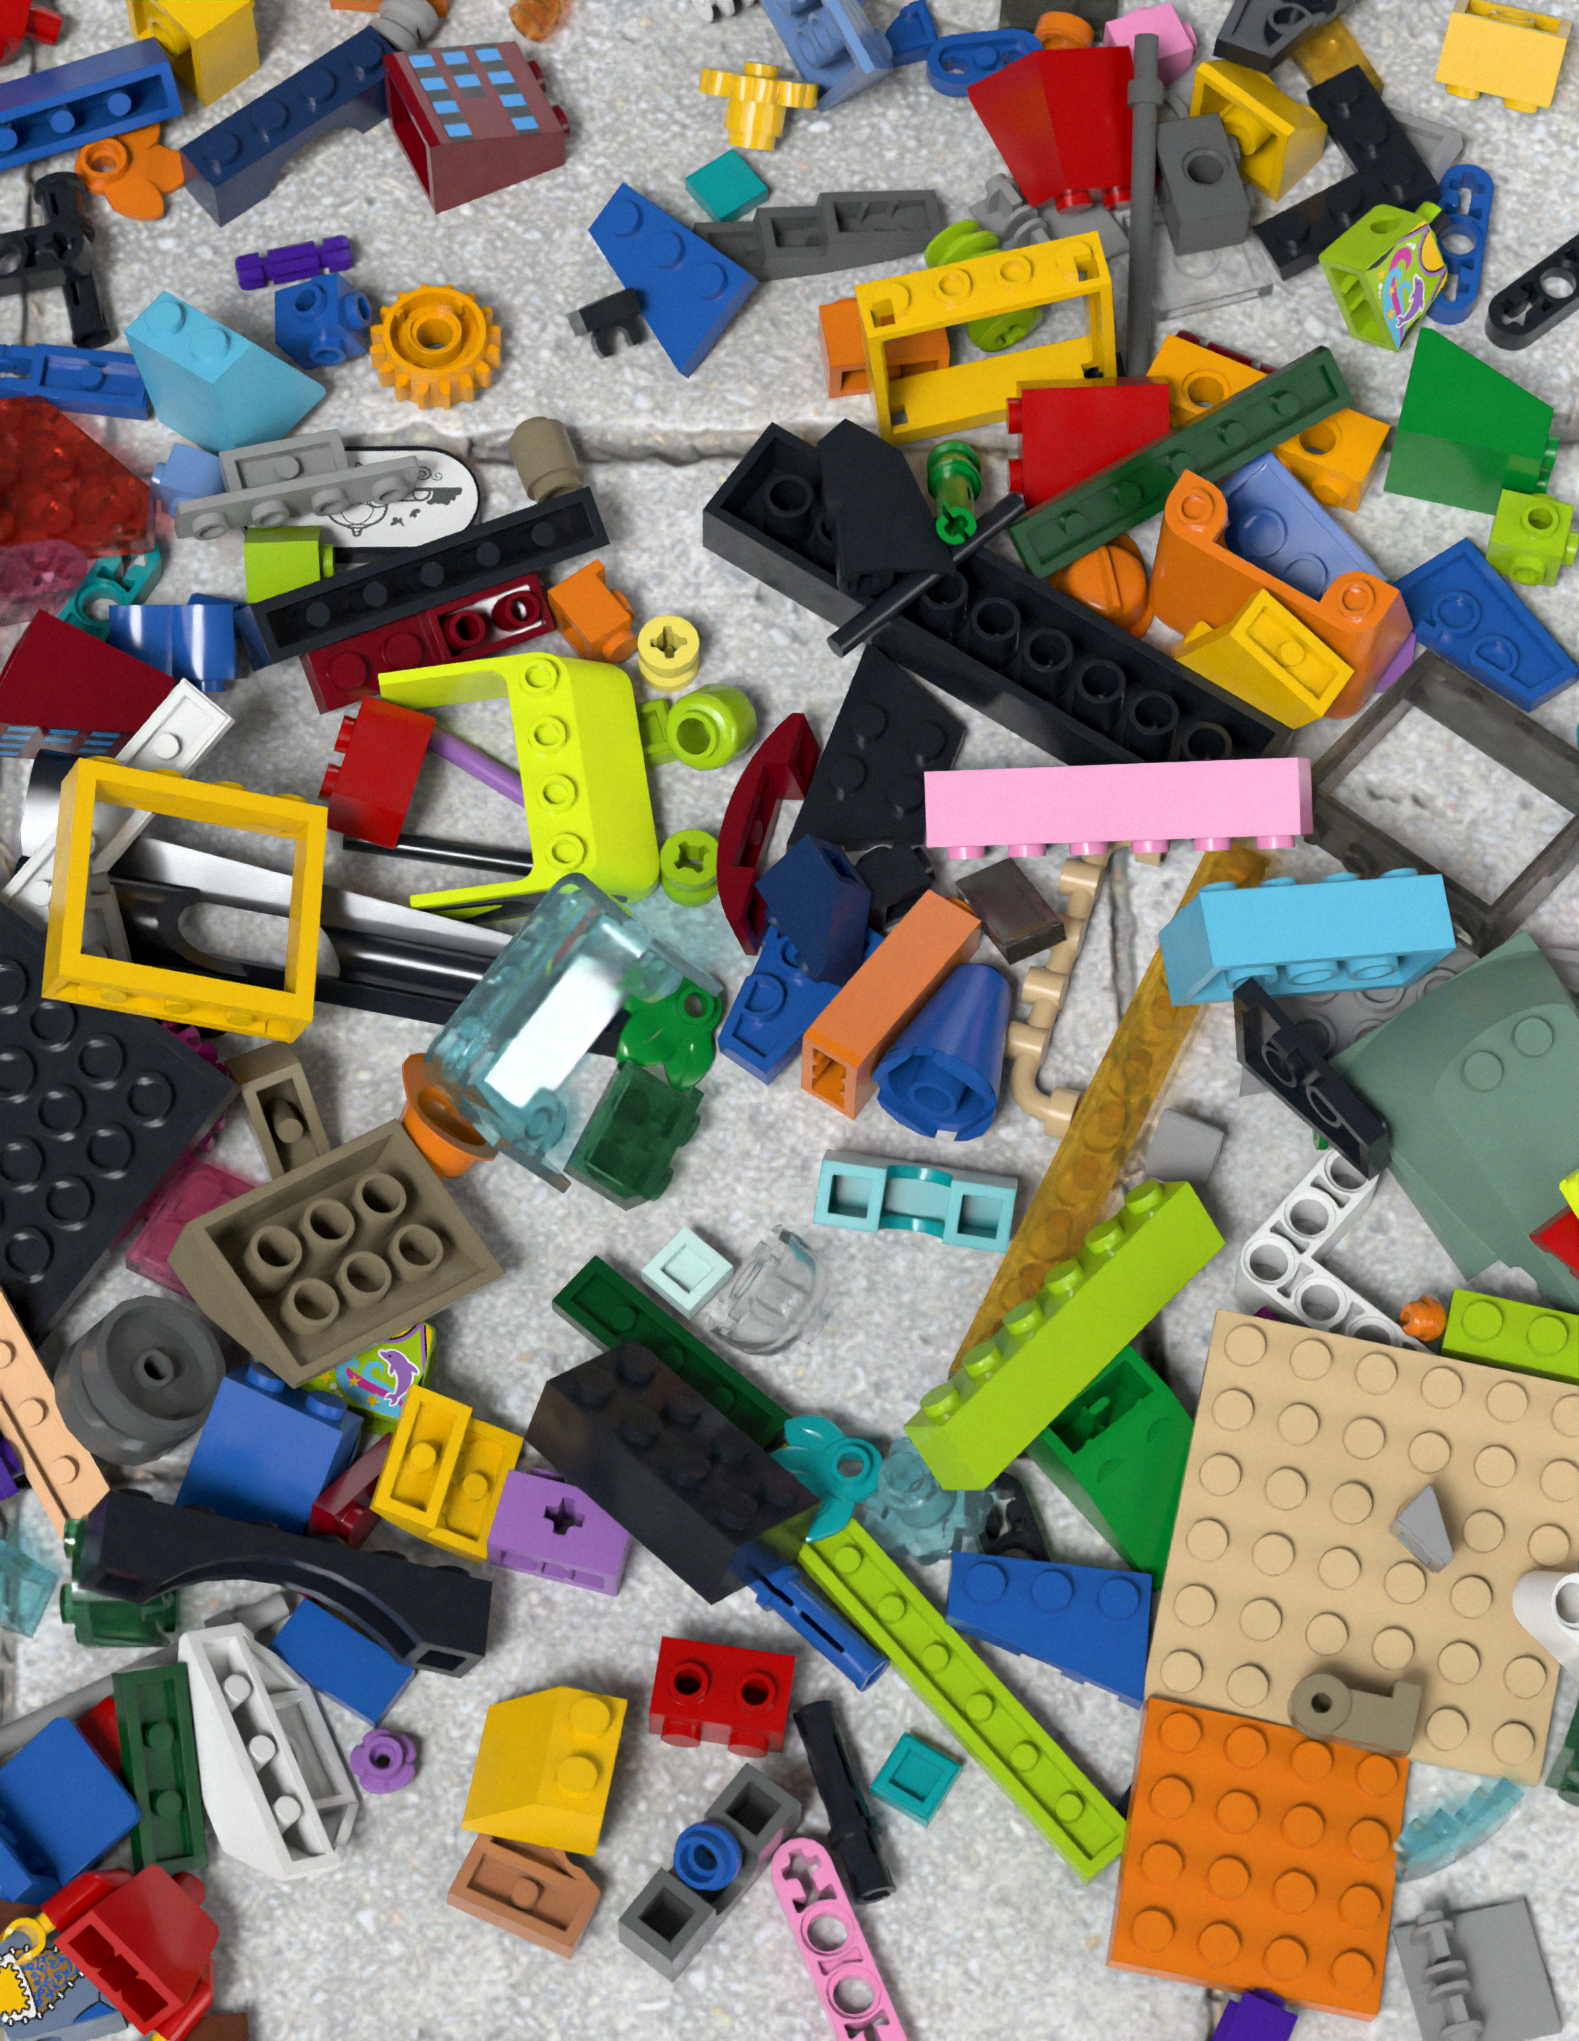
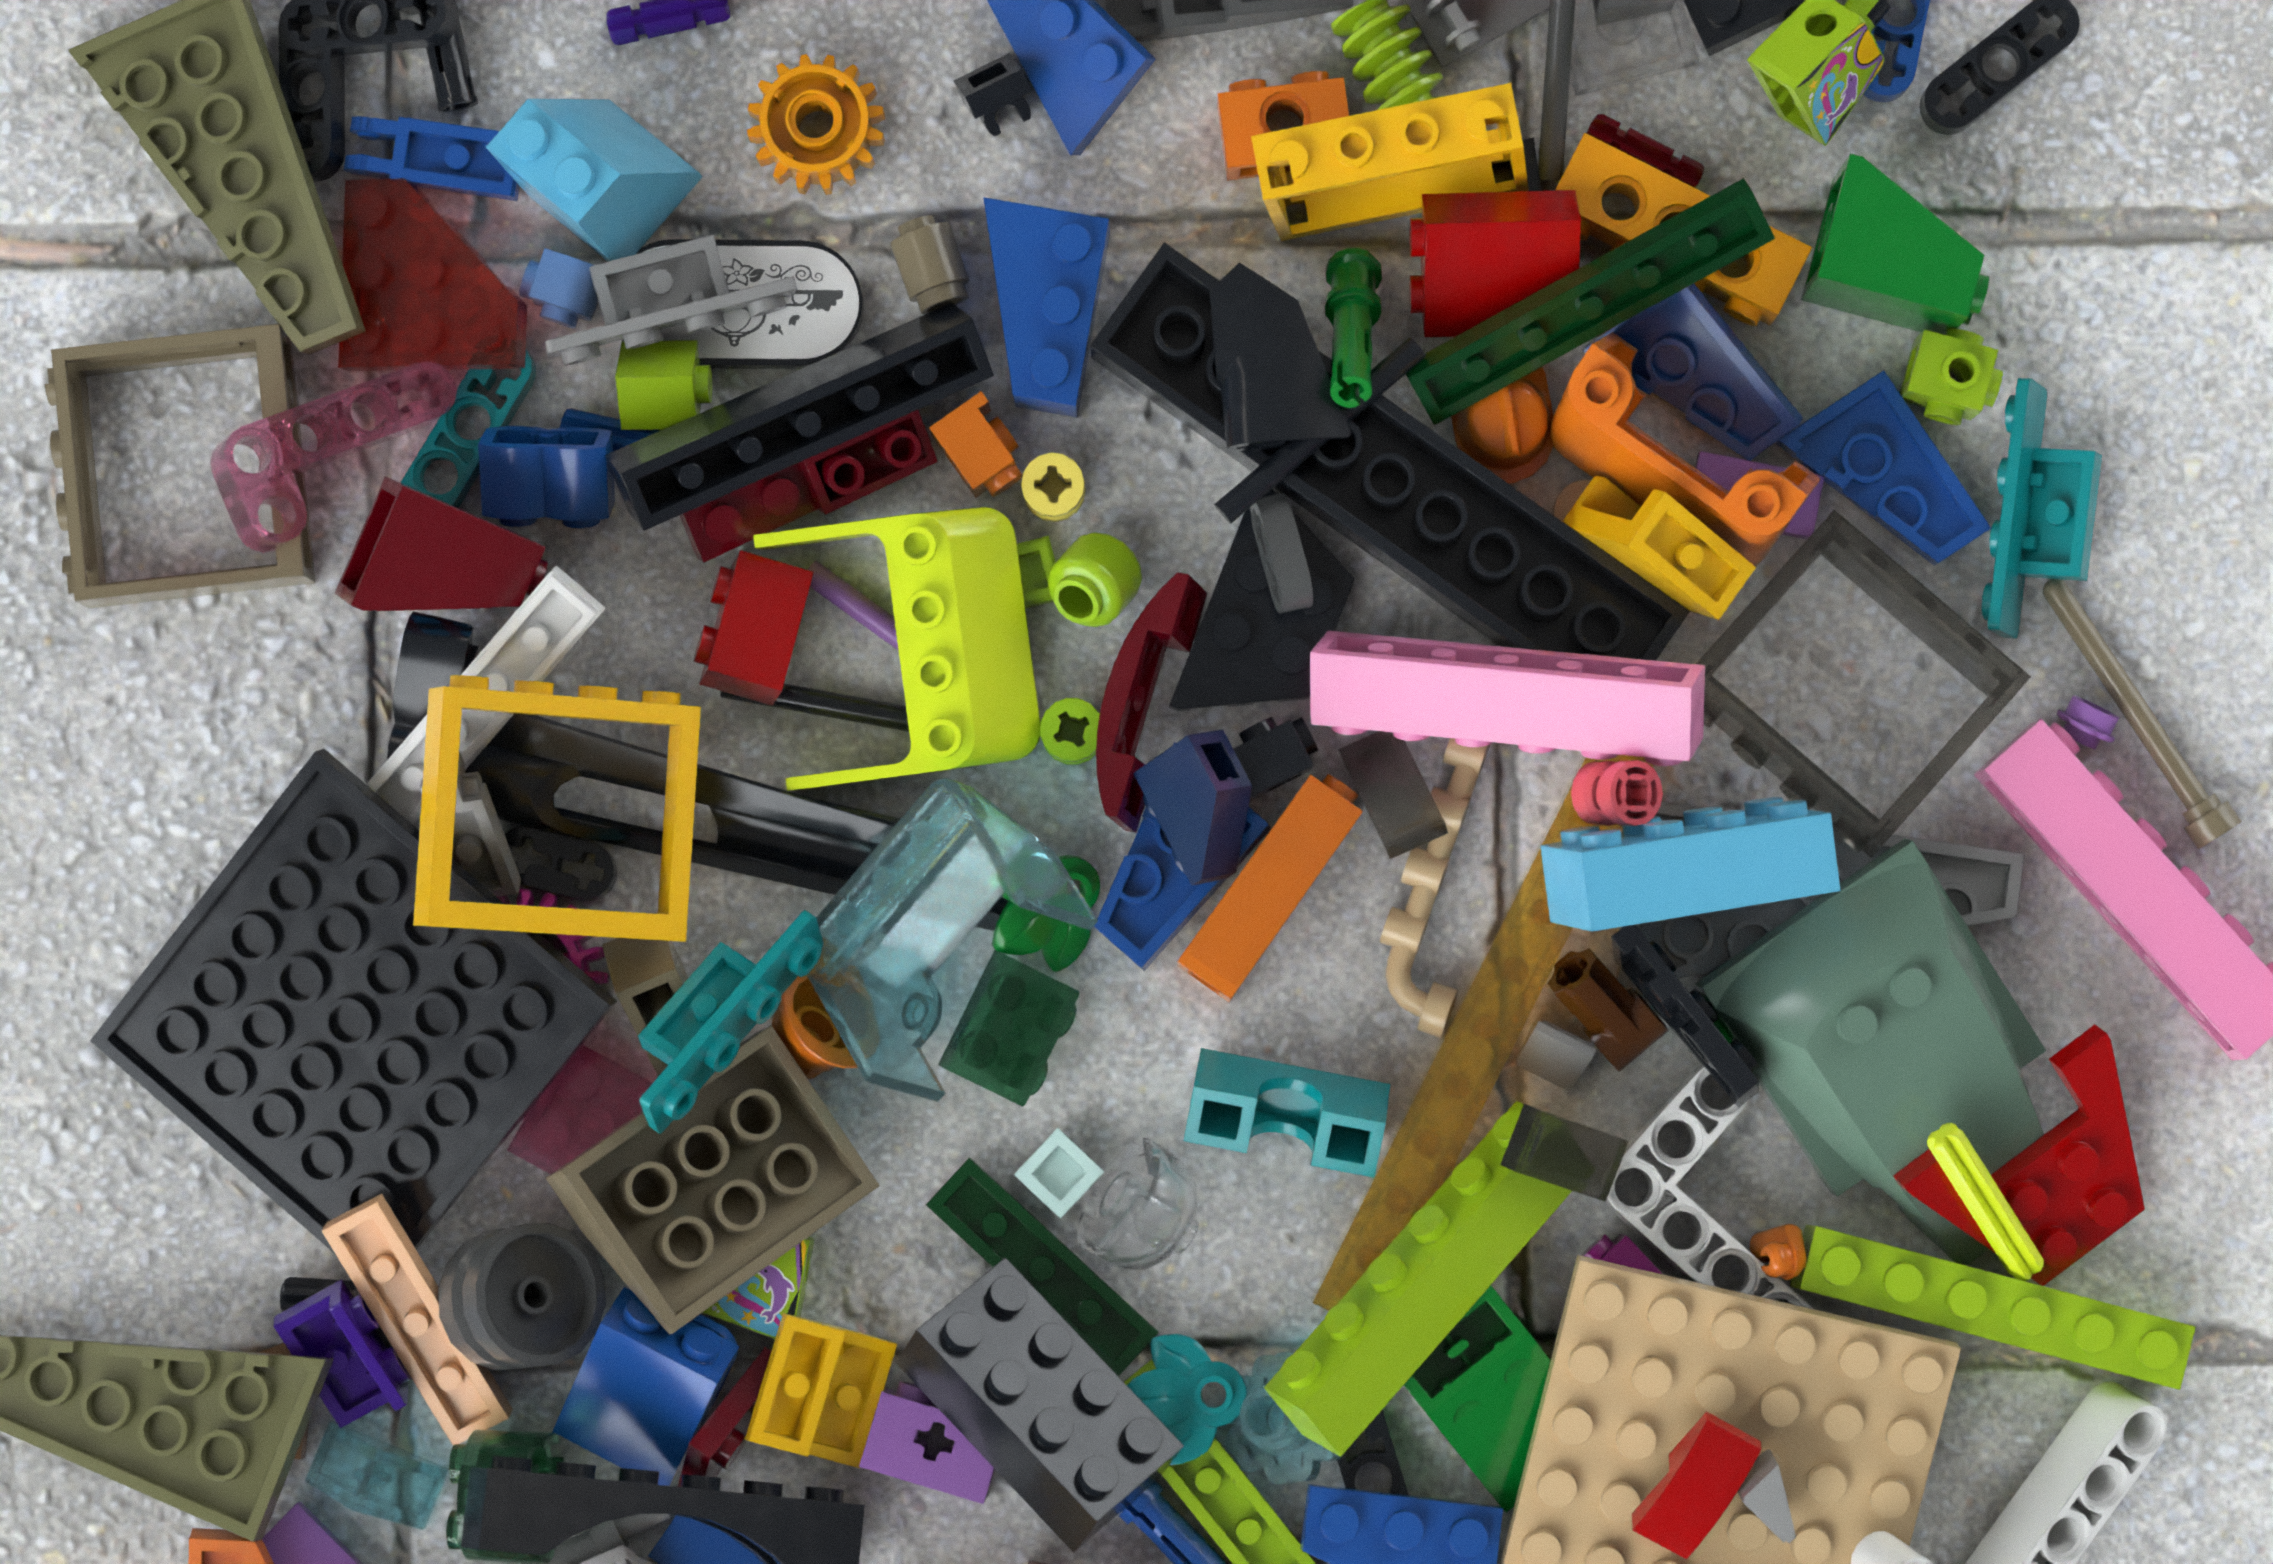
camera: 10 degrees right, 20 degrees up
blue brick [275,272,373,371] -> none
blue cone [872,963,1012,1141] -> none
none -> teal bracket [638,910,824,1134]
none -> blue wedge [983,197,1110,418]
none -> dark grey beam [1250,493,1313,614]
none -> clear smoke tile [1500,1104,1629,1202]
none -> reddish brown piece [1547,948,1669,1072]
none -> coral wheel [1571,760,1663,826]
none -> red slope [1632,1411,1761,1560]

